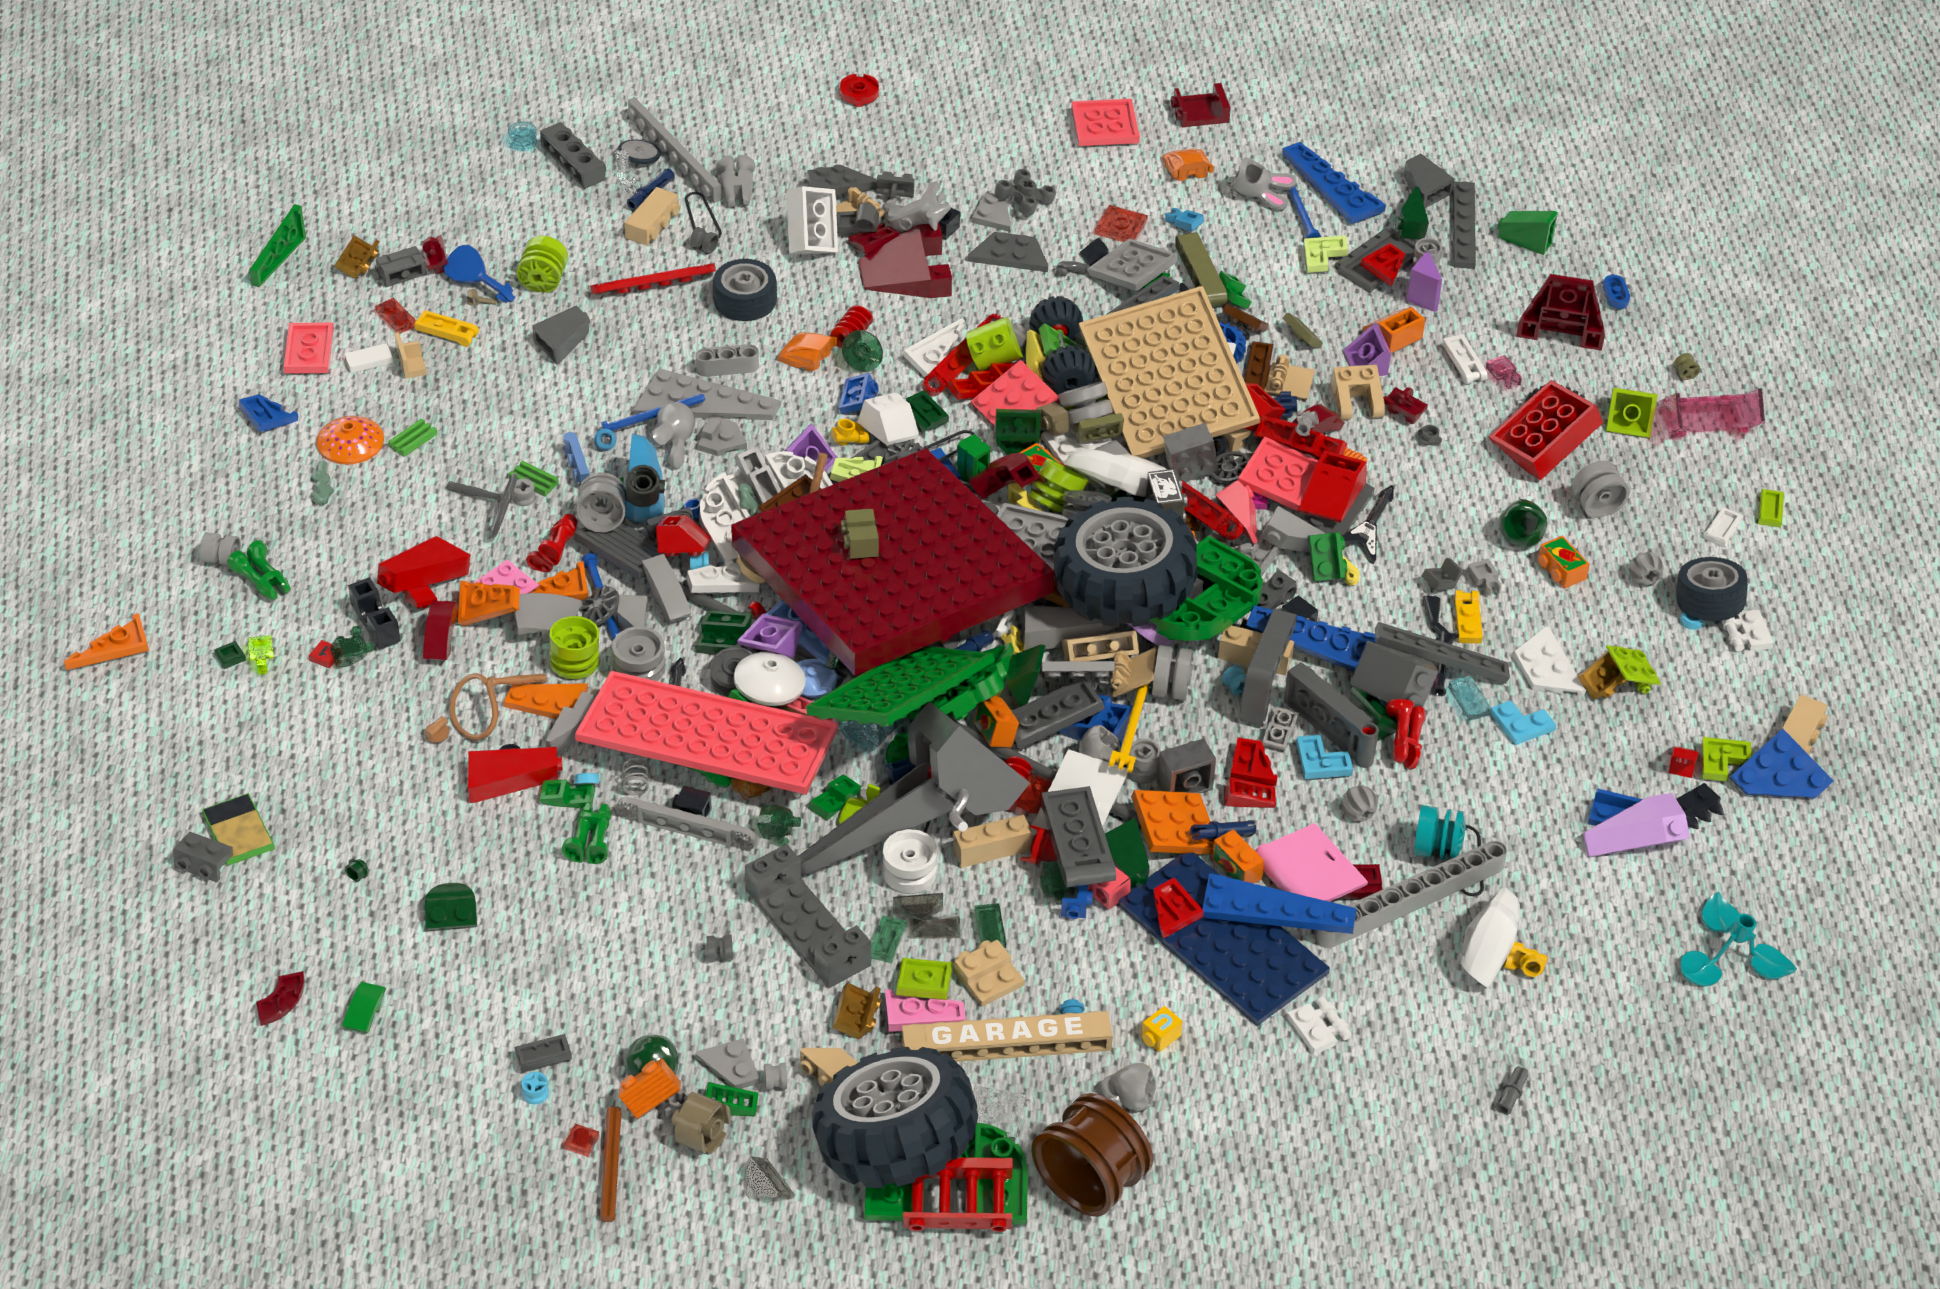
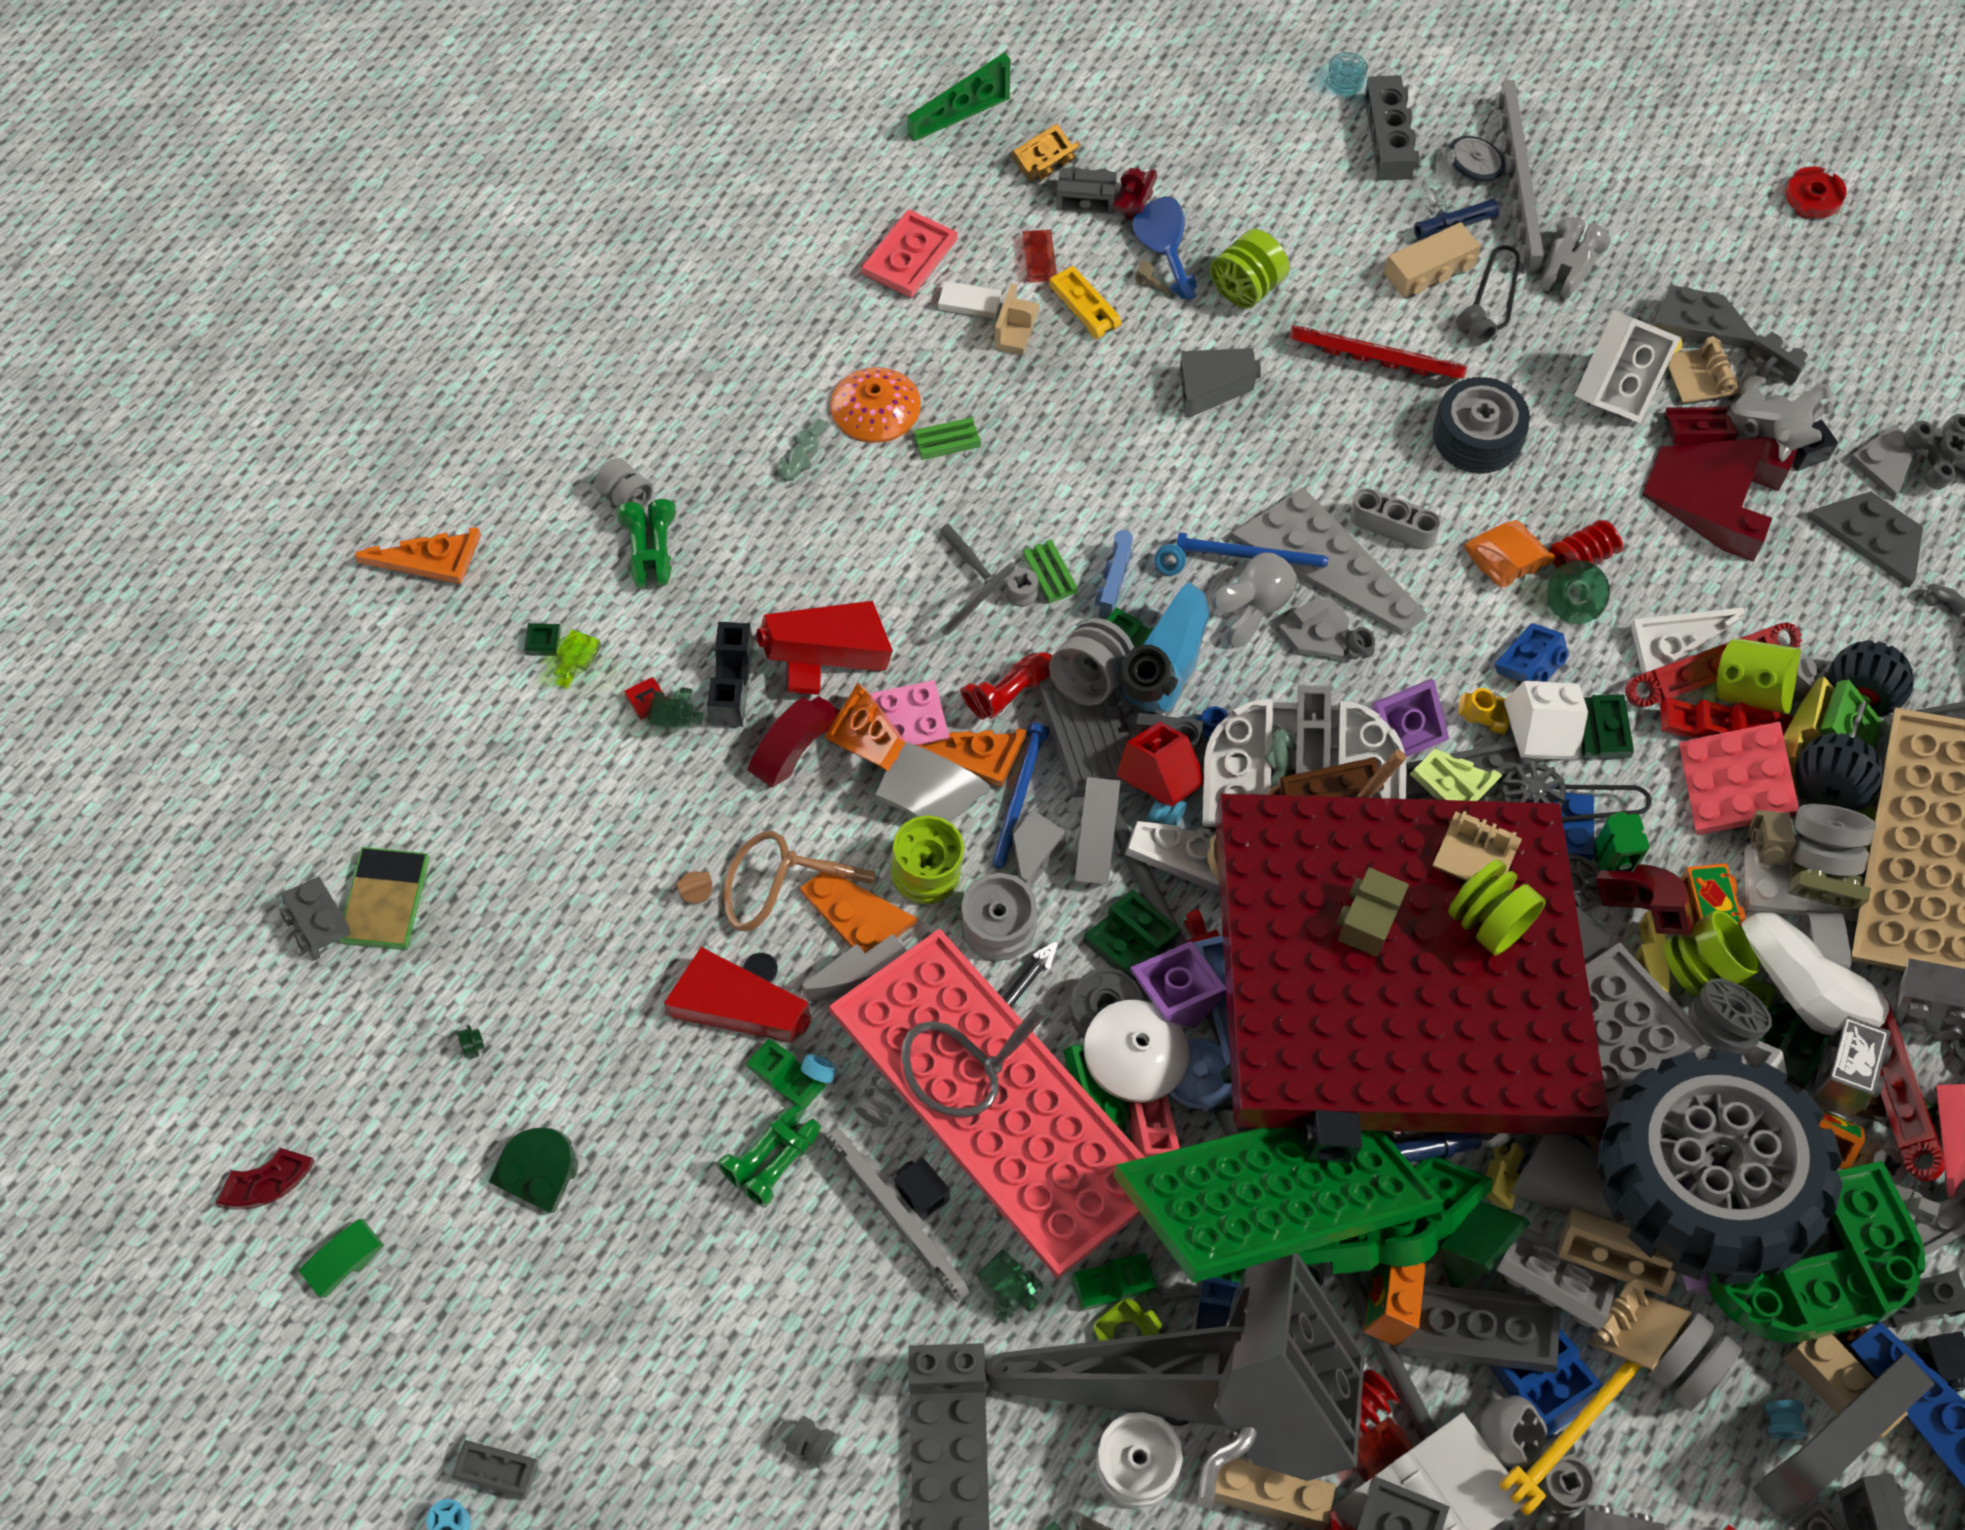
camera: 35 degrees right, 15 degrees up
blue wing [239,394,298,432] -> none
dark grey wheel [581,585,619,625] -> none
dark grey plate [836,203,879,233] -> none
dark green slope [995,409,1041,455] -> none
none -> dark grey piece [901,1004,1048,1117]
none -> black brick [1302,1110,1362,1163]
none -> dark grey plate [1342,627,1375,659]
none -> tan hinge [1432,811,1522,881]
none -> lime wheel [1448,859,1546,956]

